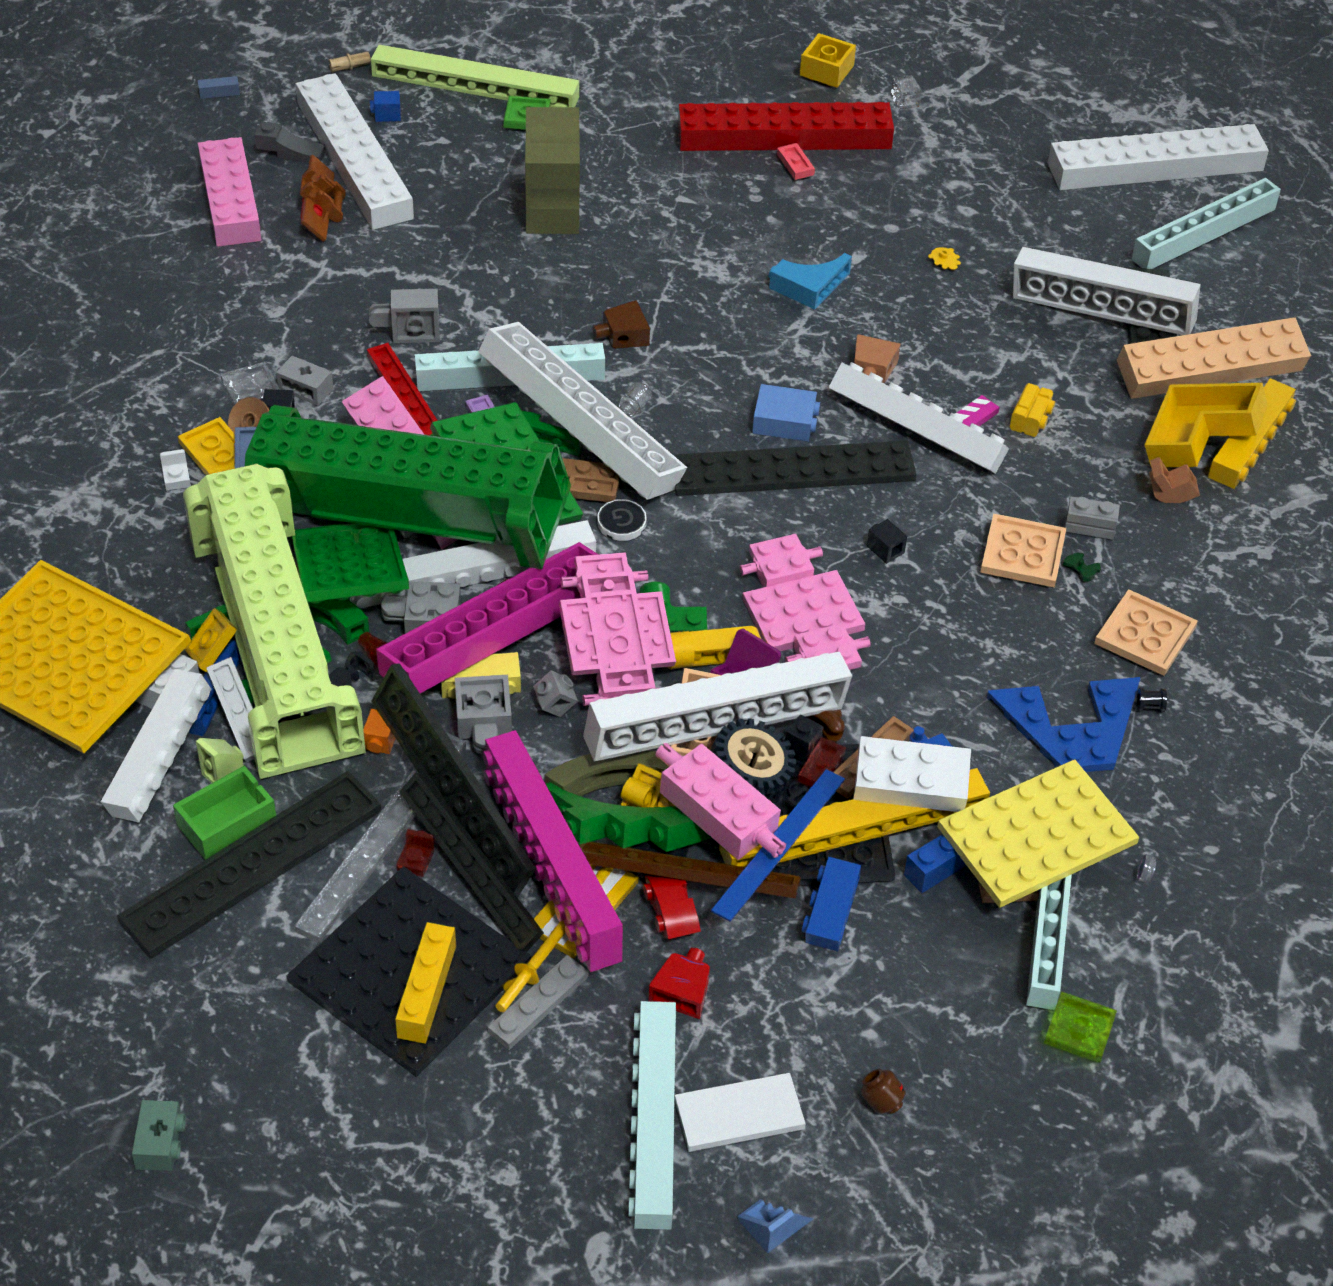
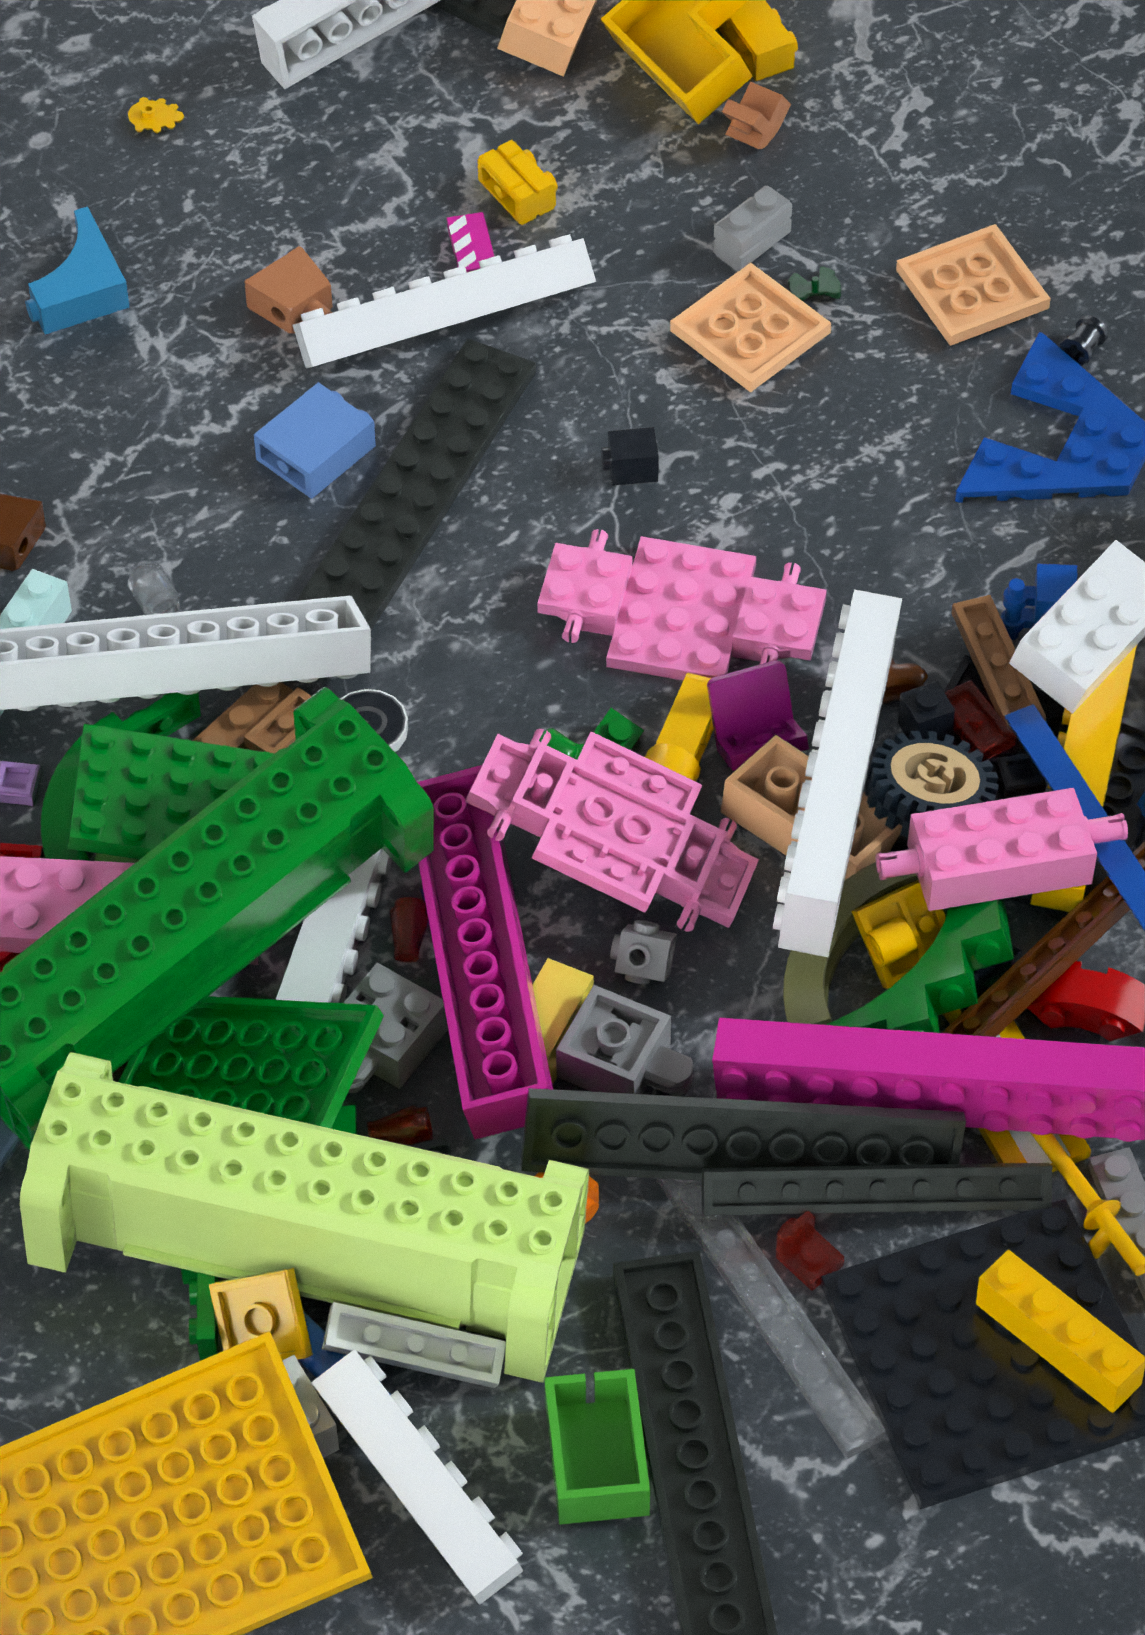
camera: 55 degrees left, 5 degrees up
yellowish green slope [196,738,244,783] -> none

